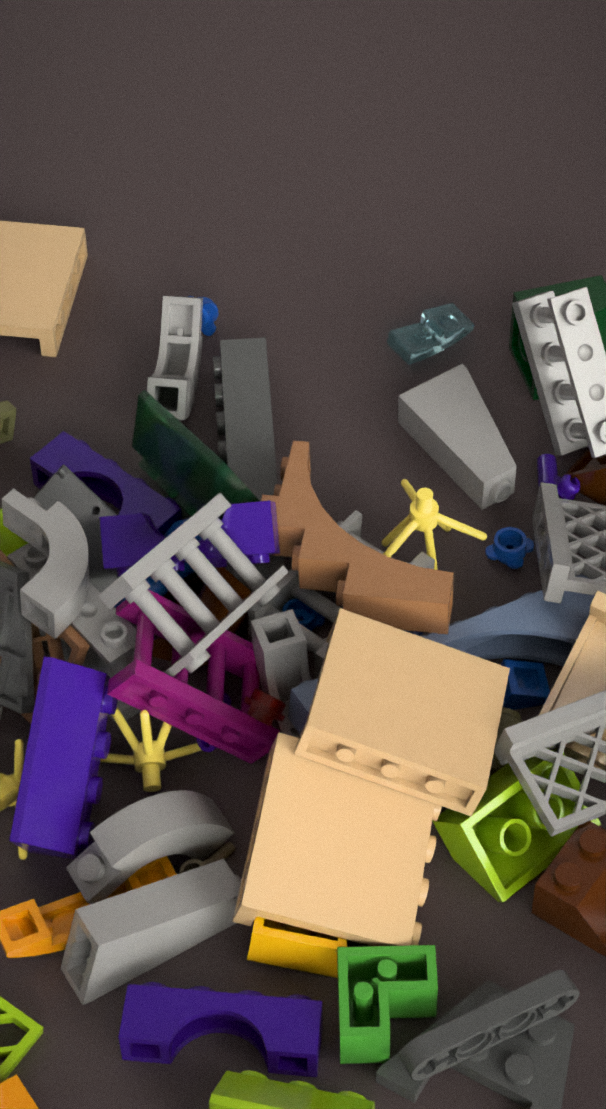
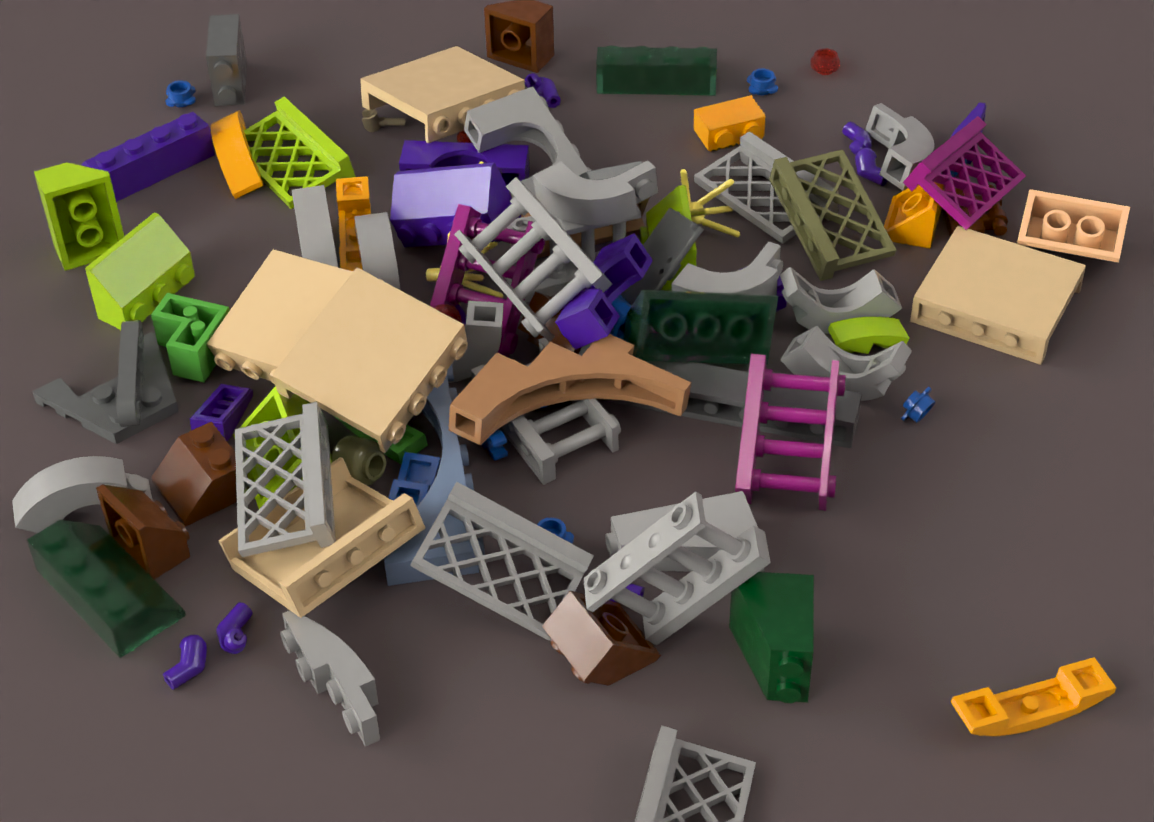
camera: 110 degrees right, 5 degrees down
dark purple arch [118,982,323,1077] -> none
light yellow plant [381,479,487,570] -> none
clear light blue slope [387,303,475,365] -> none
none -> dark purple slope [190,384,253,442]
none -> light grey arch [671,242,783,320]
none -> magenta fence [735,354,846,511]
none -> light grey arch [780,267,902,334]
none -> lime slope [828,316,910,354]
none -> light orange slope [951,657,1116,736]

